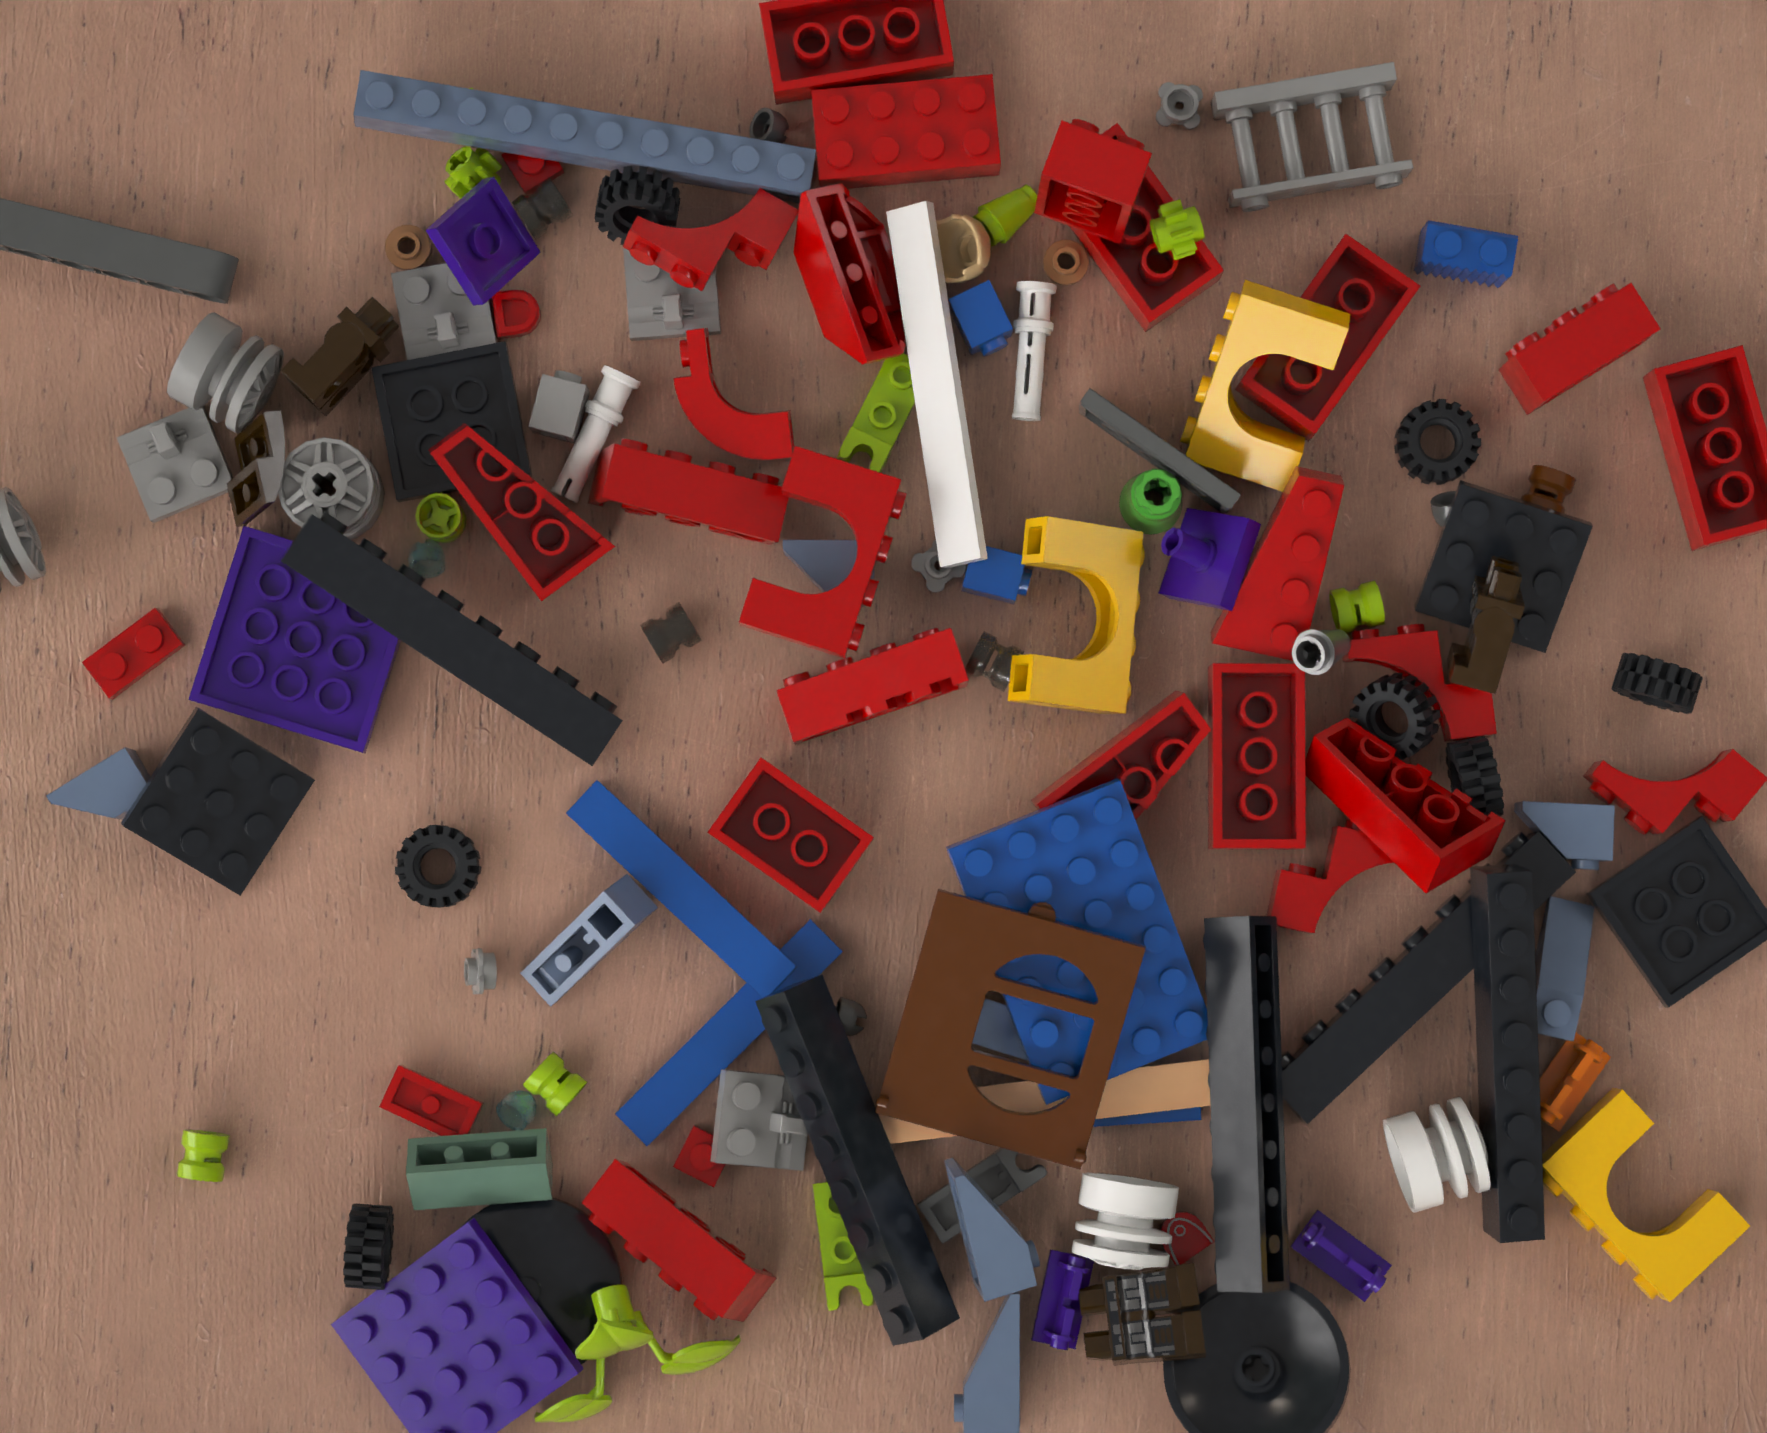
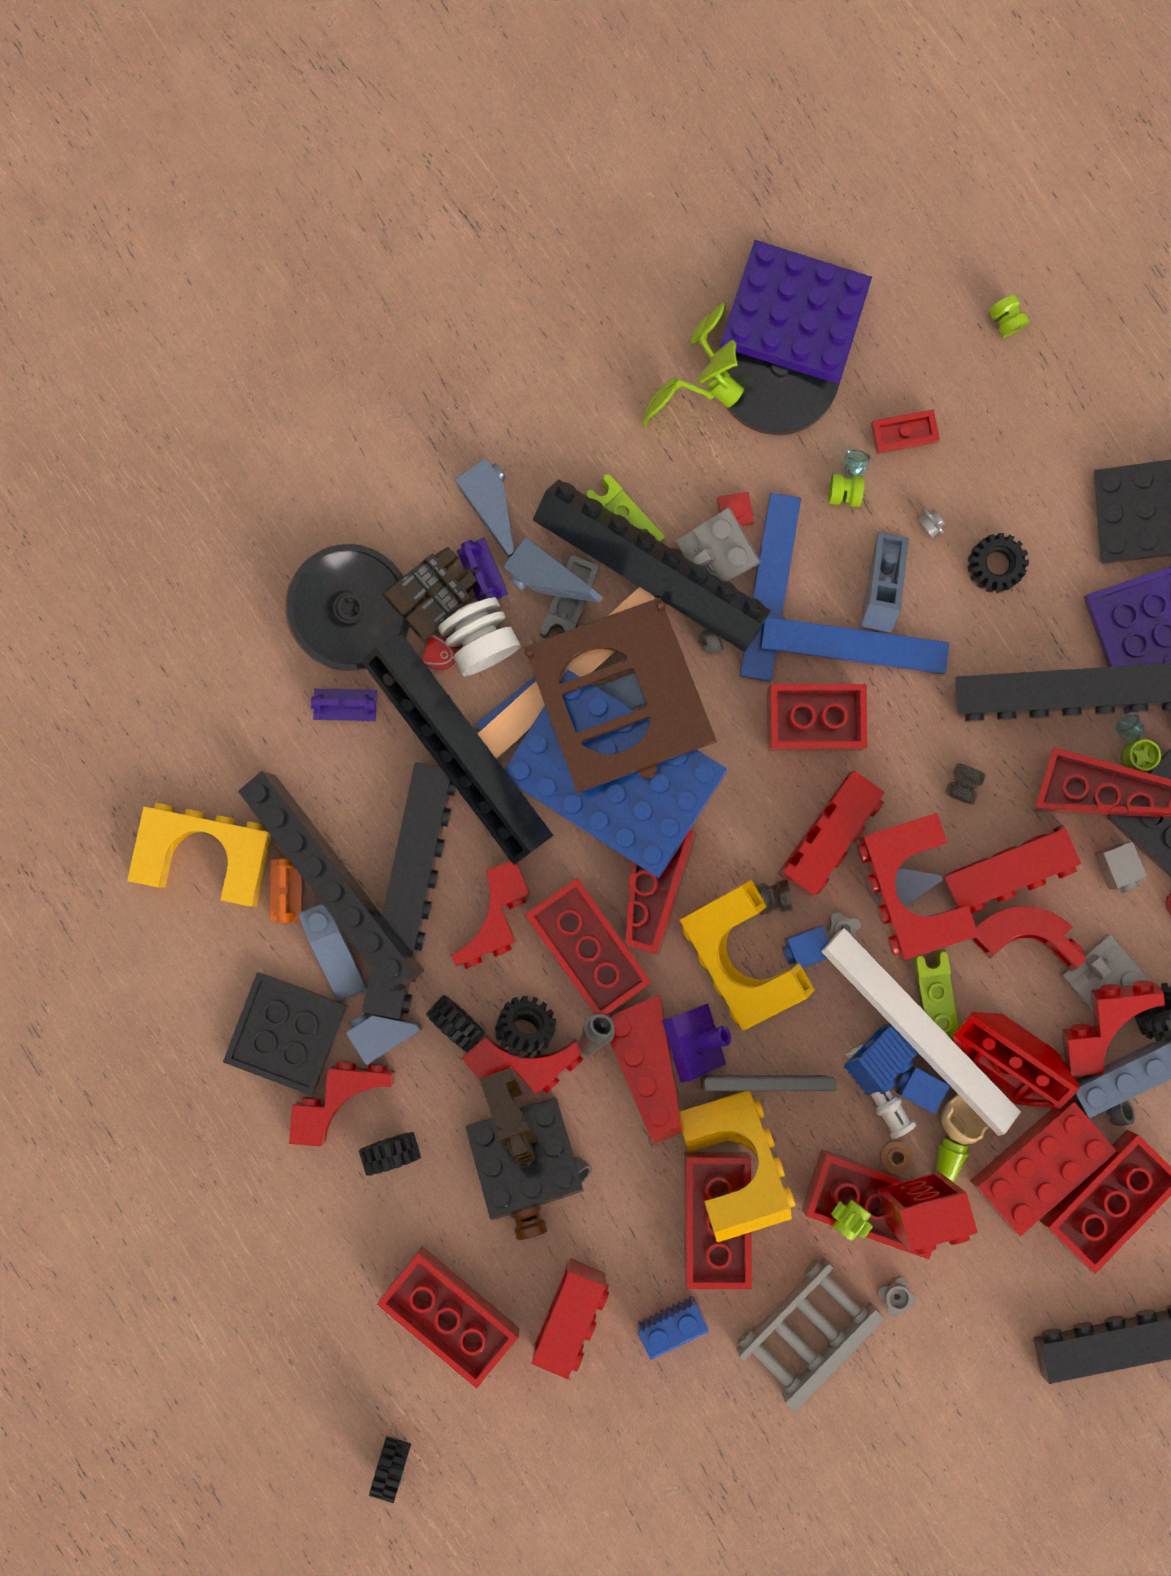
camera: 145 degrees right, 0 degrees up
black tyre [343,1203,394,1290] -> none
sand green brick [406,1128,553,1210] -> none
white pin [551,365,640,503] -> none
red wedge [582,1159,777,1322] -> none
bright green plant [1119,469,1182,535] -> none
red wedge [1305,718,1506,894] -> none
lime wheel [1329,581,1385,633] -> none
white wheel [1383,1097,1491,1213] -> none
black tyre [1394,399,1481,485] -> none
none -> blue brick [844,1023,918,1095]

